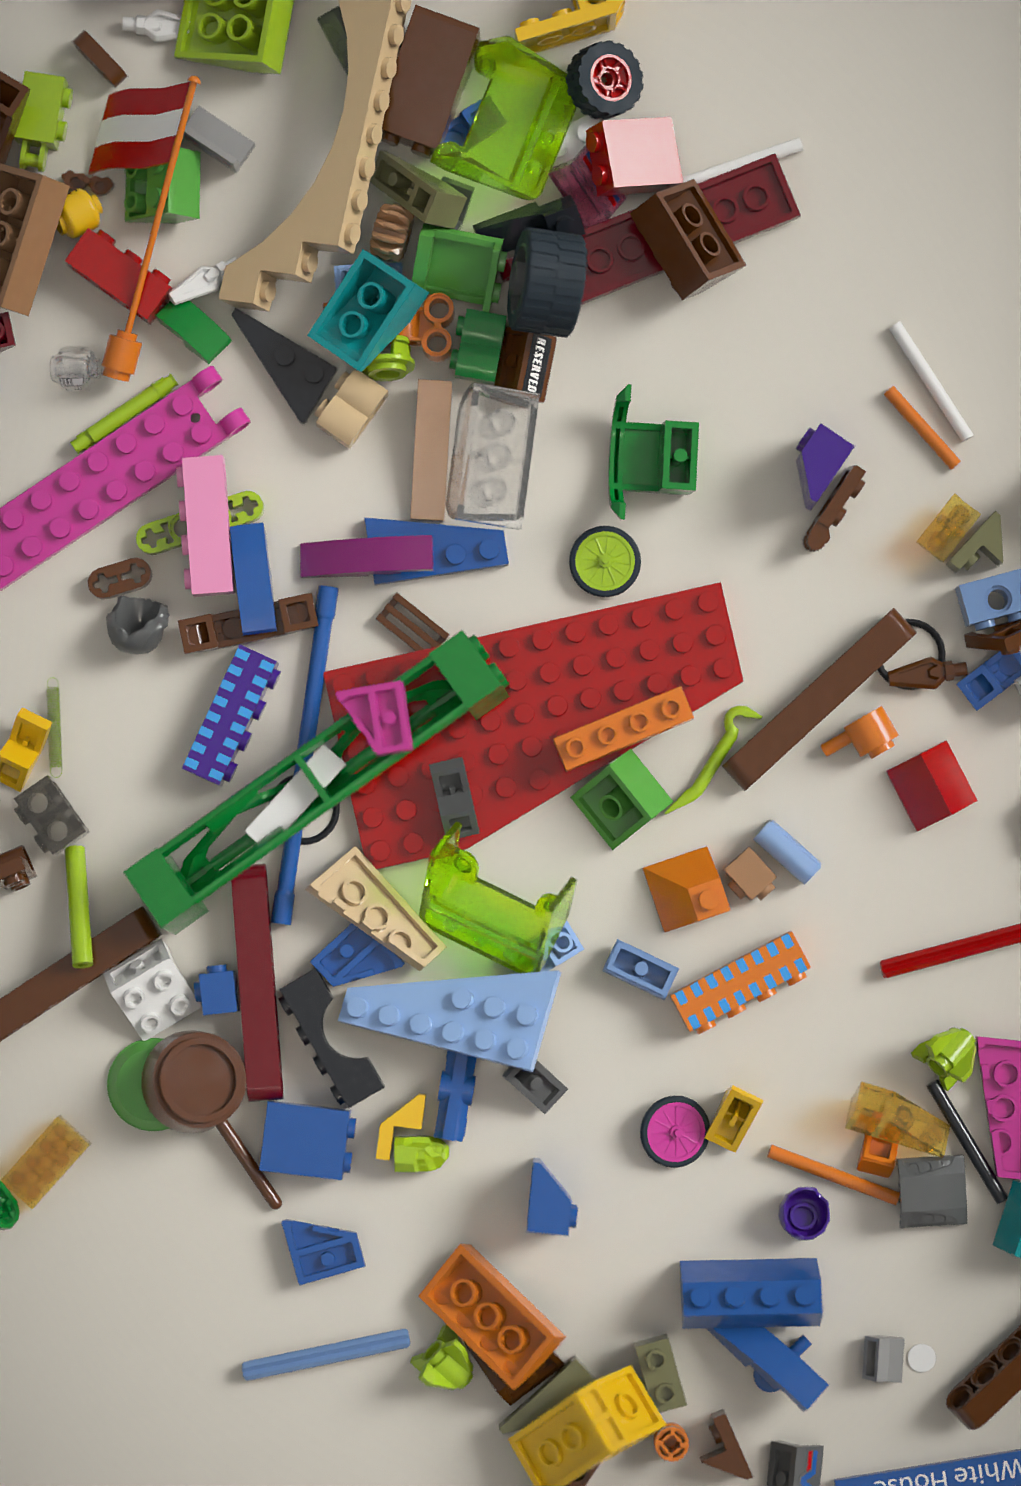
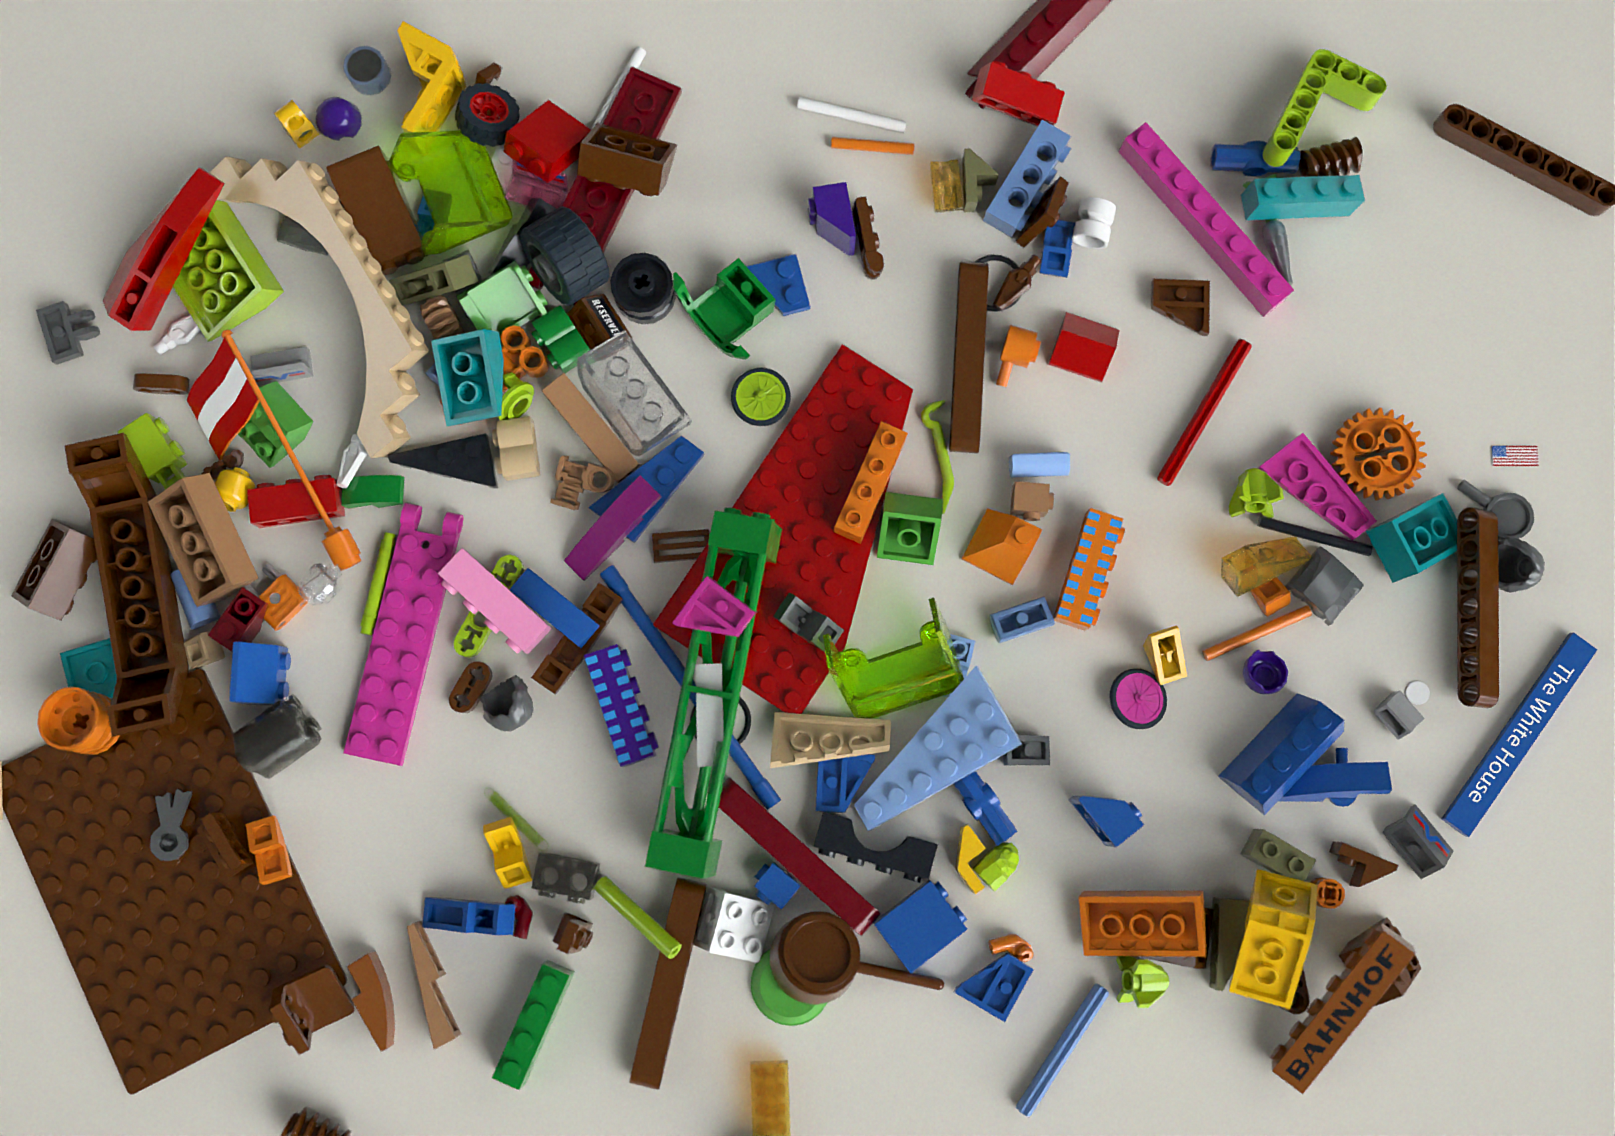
camera: 45 degrees left, 5 degrees down
none -> orange piece [245,564,310,631]
none -> reddish brown tile [475,62,502,84]
none -> medium nougat piece [550,456,615,510]
none -> black wheel [610,253,676,325]
none -> blue wing [746,254,811,316]
none -> orange arm [988,934,1033,962]

